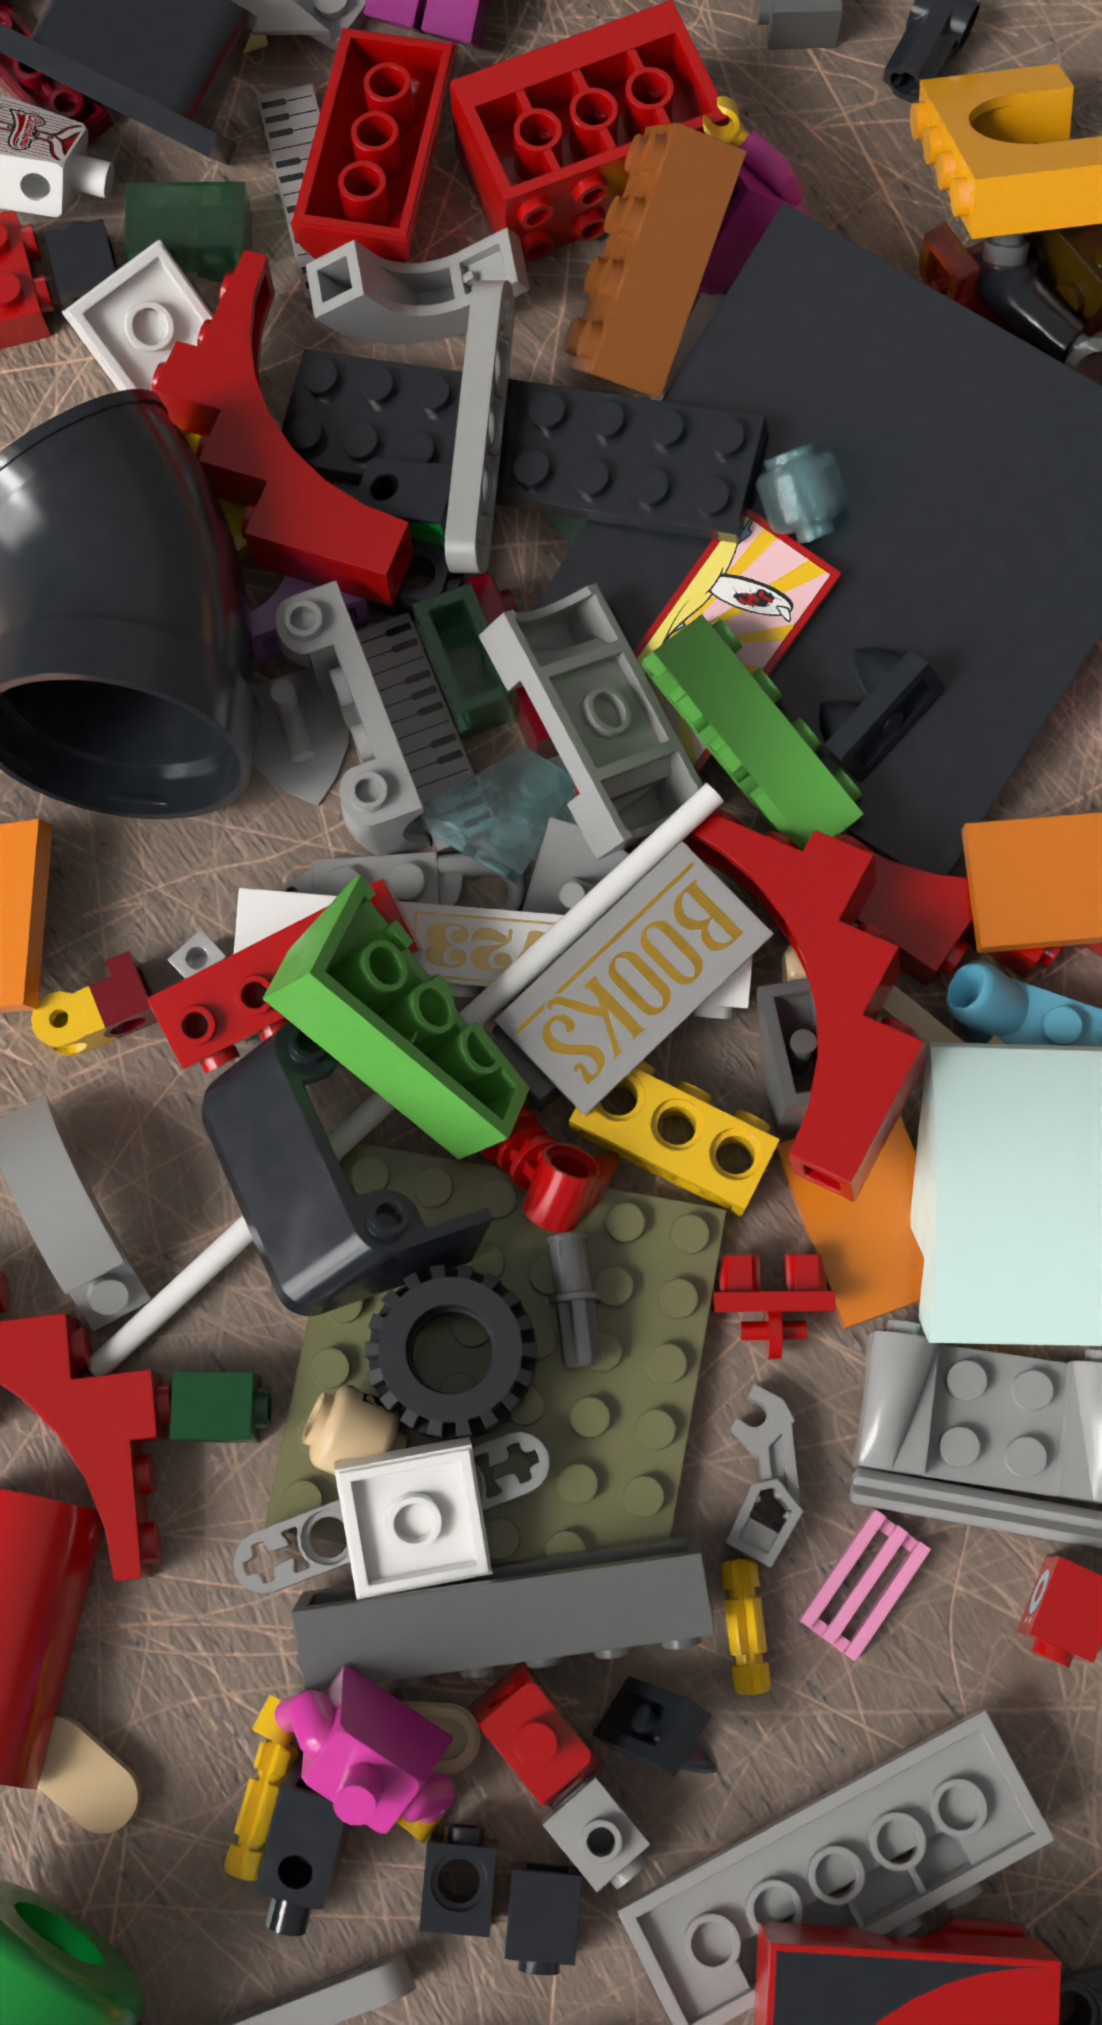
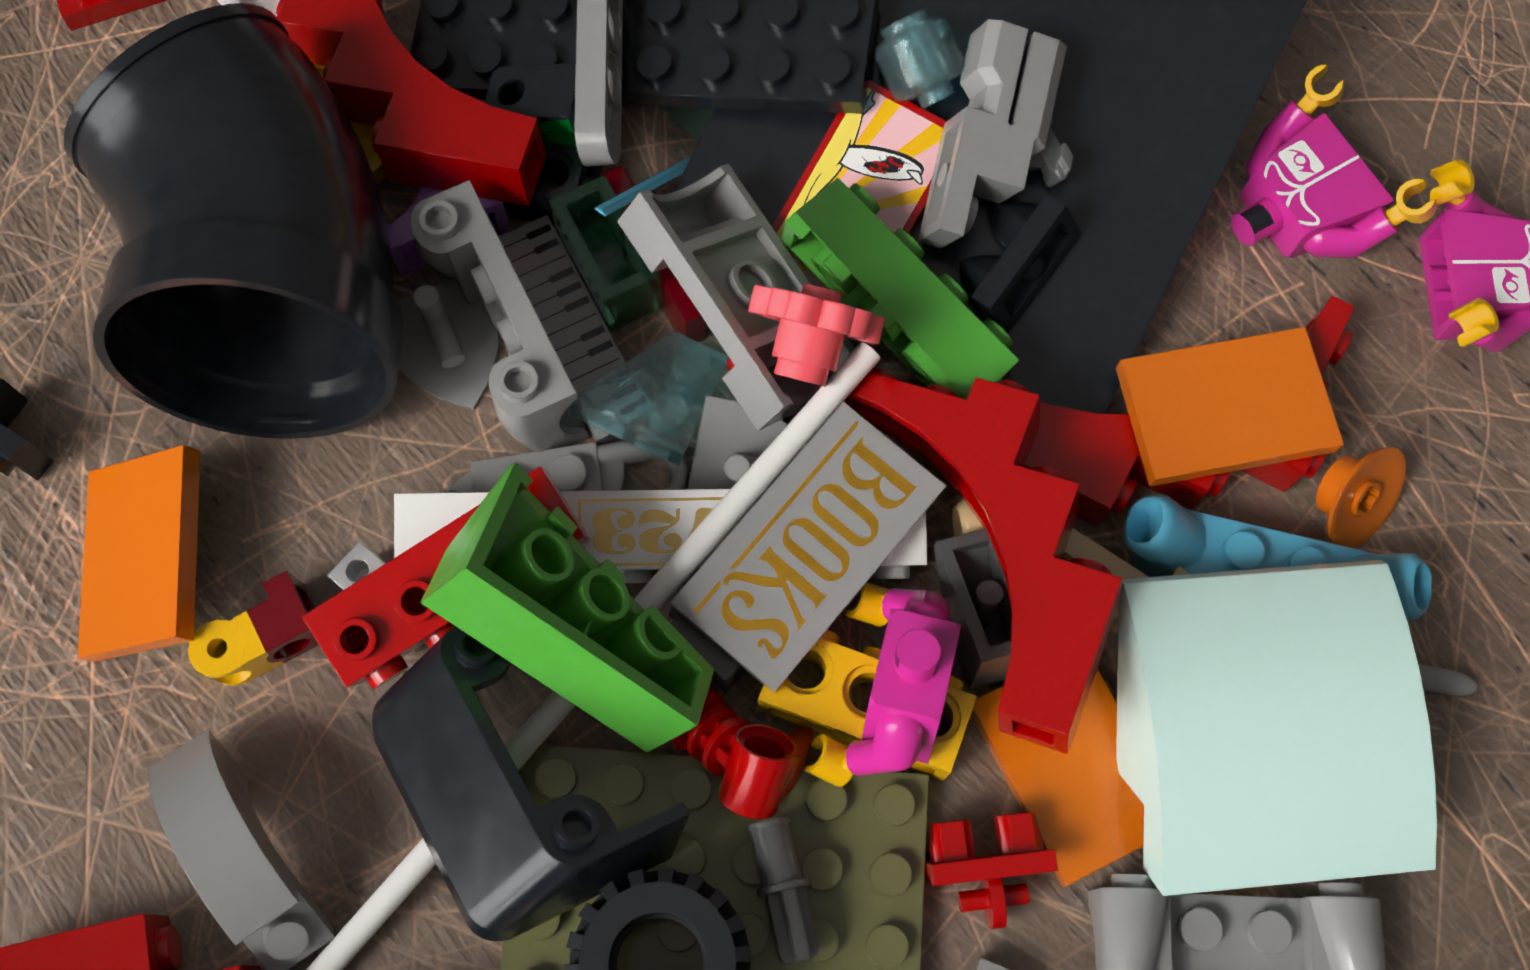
camera: 10 degrees left, 5 degrees down
none -> medium azure piece [595,155,692,217]
none -> coral plant [748,284,886,387]
none -> dark pink torso [805,582,961,787]
none -> light grey plate [918,19,1074,249]

